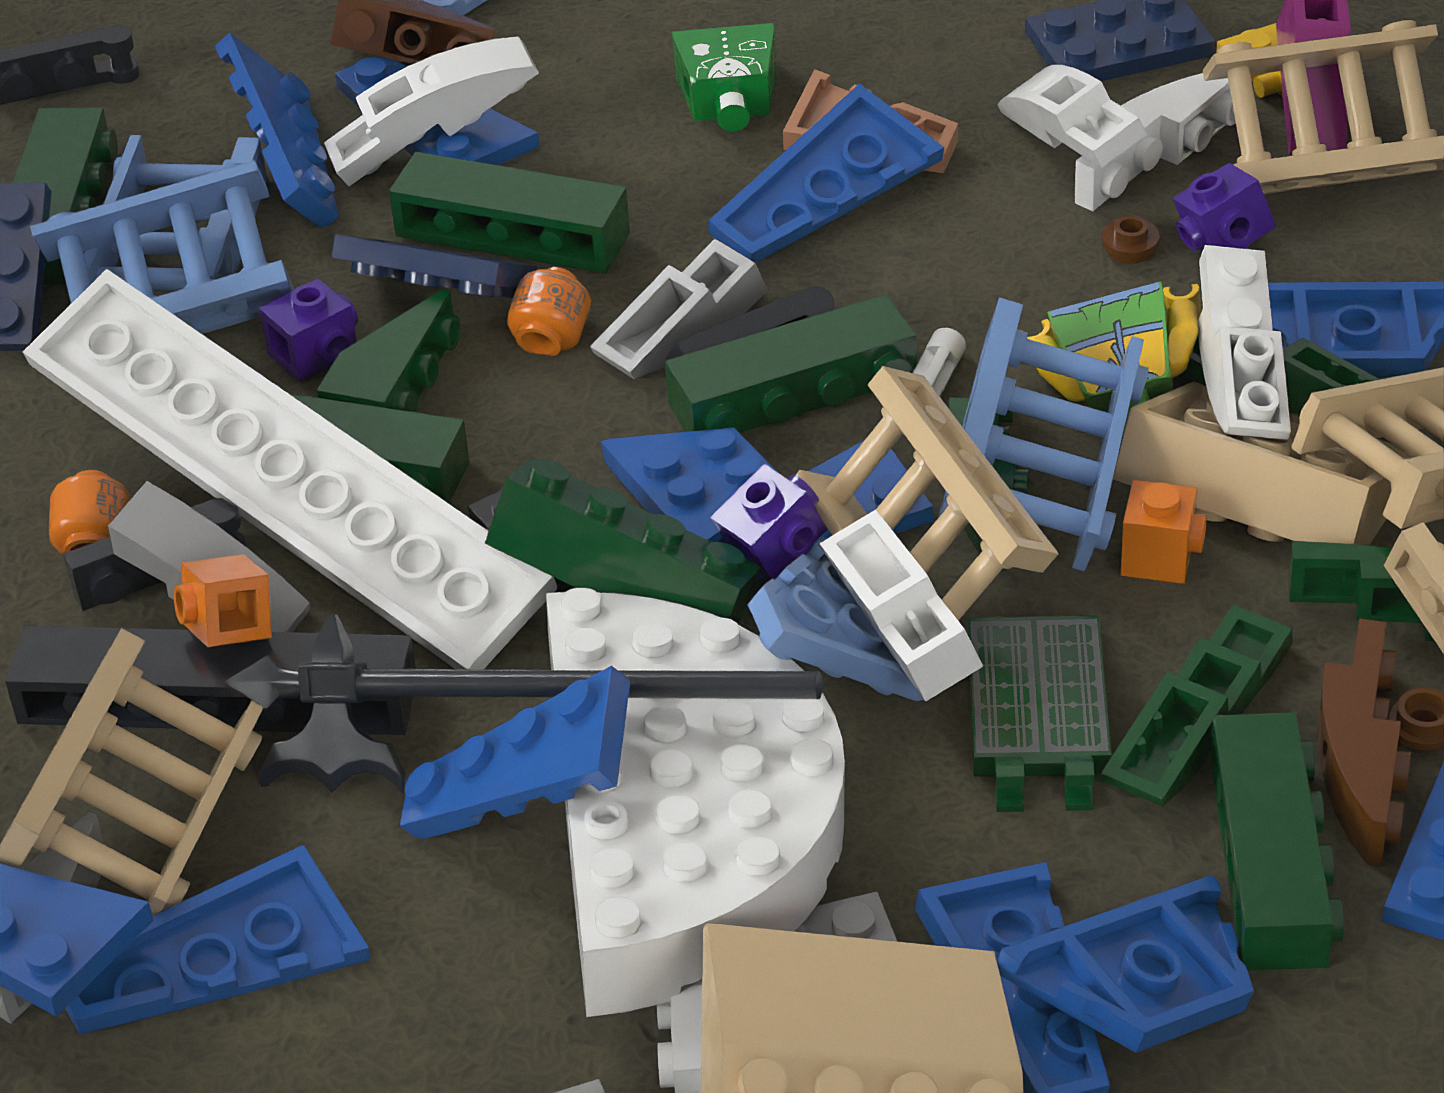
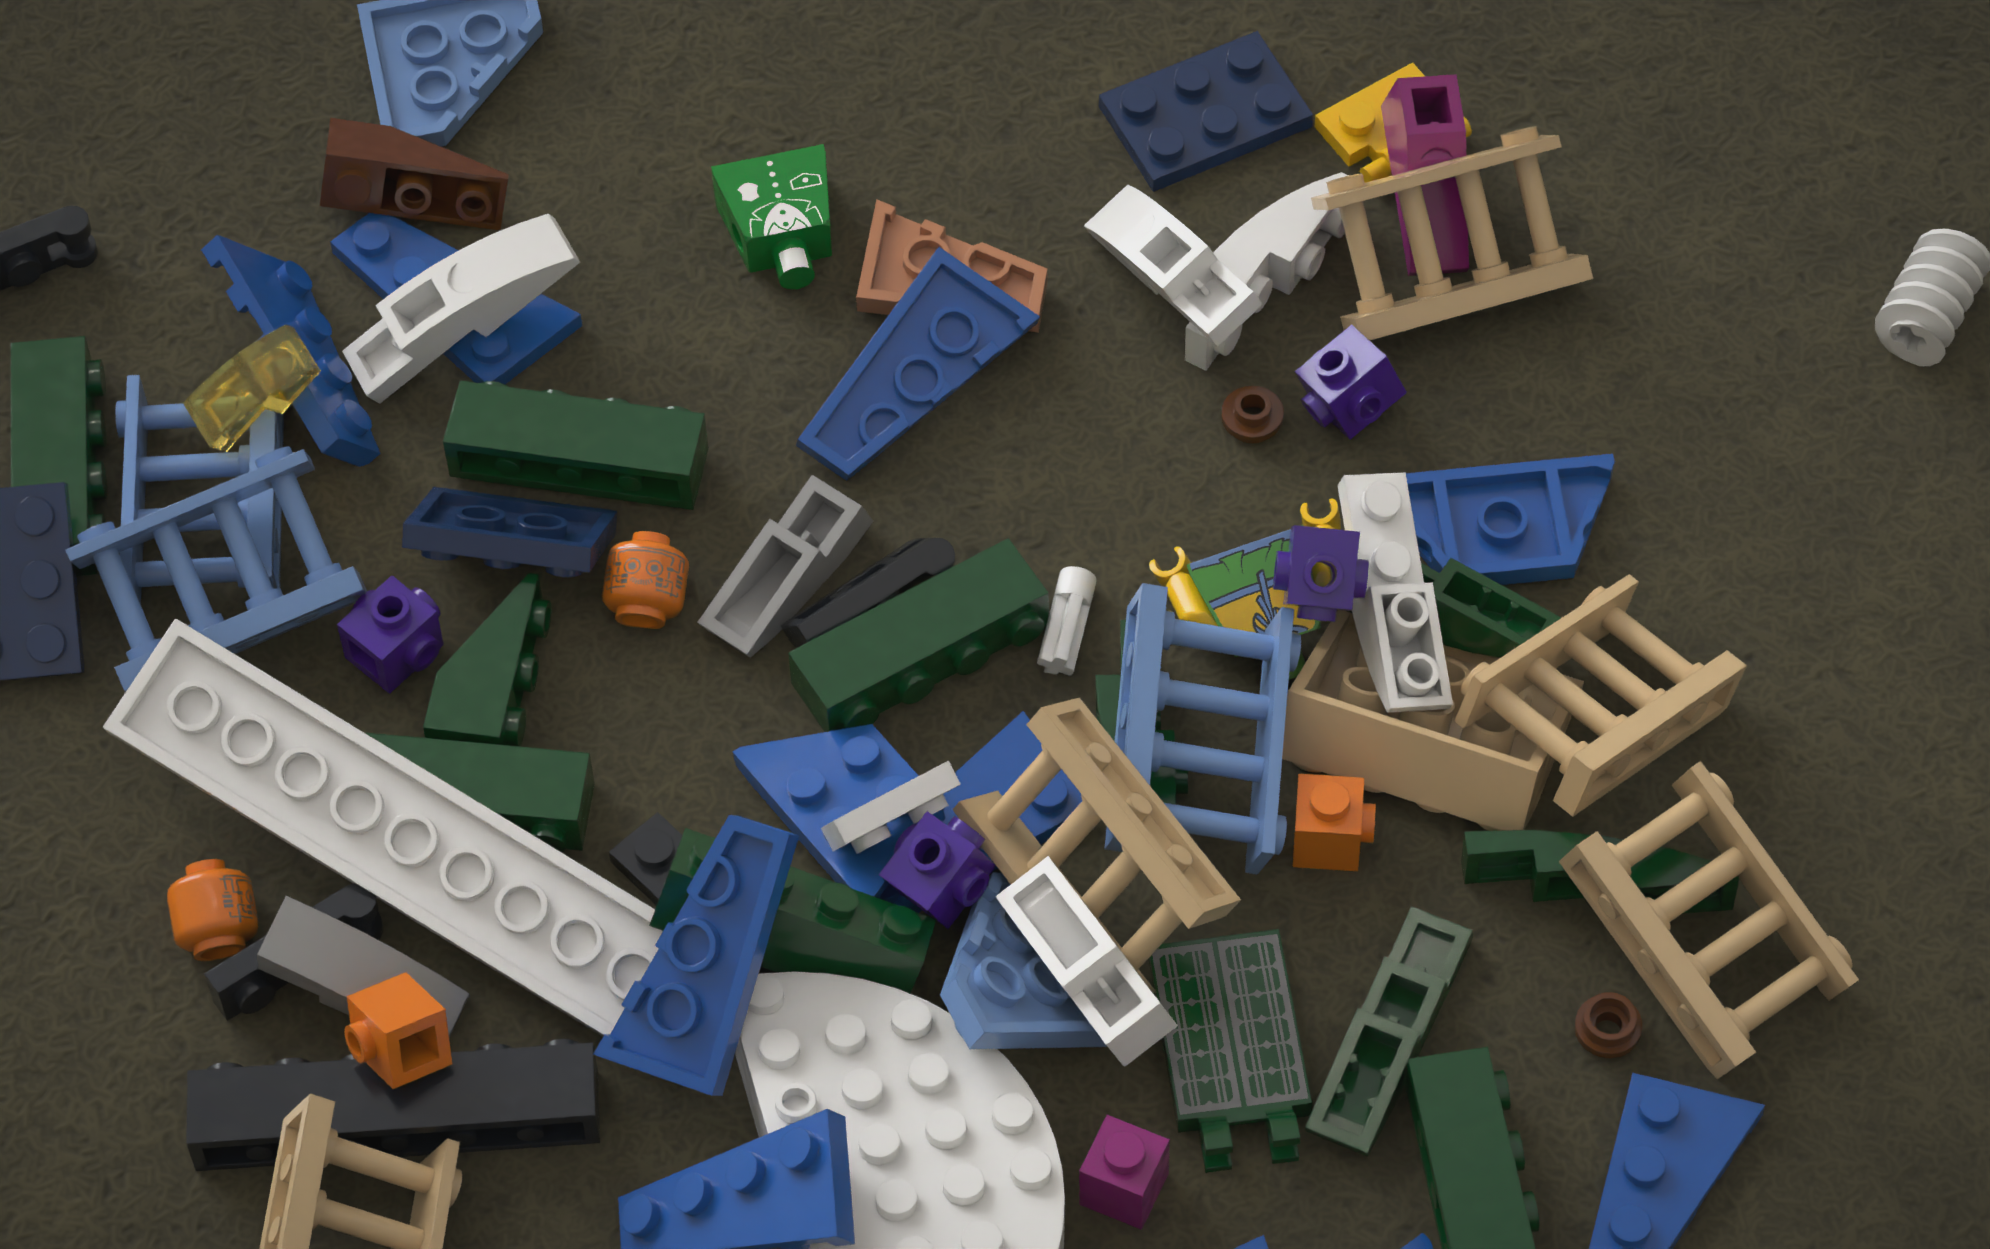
camera: 10 degrees left, 15 degrees up
black piece [225,615,823,794] -> none
reddish brown slope [1318,619,1411,867] -> none
none -> clear yellow slope [183,325,321,452]
none -> blue wing [593,815,799,1096]
none -> white plate [821,761,961,854]
none -> magenta brick [1079,1115,1170,1230]
none -> dark purple brick [1273,525,1369,622]

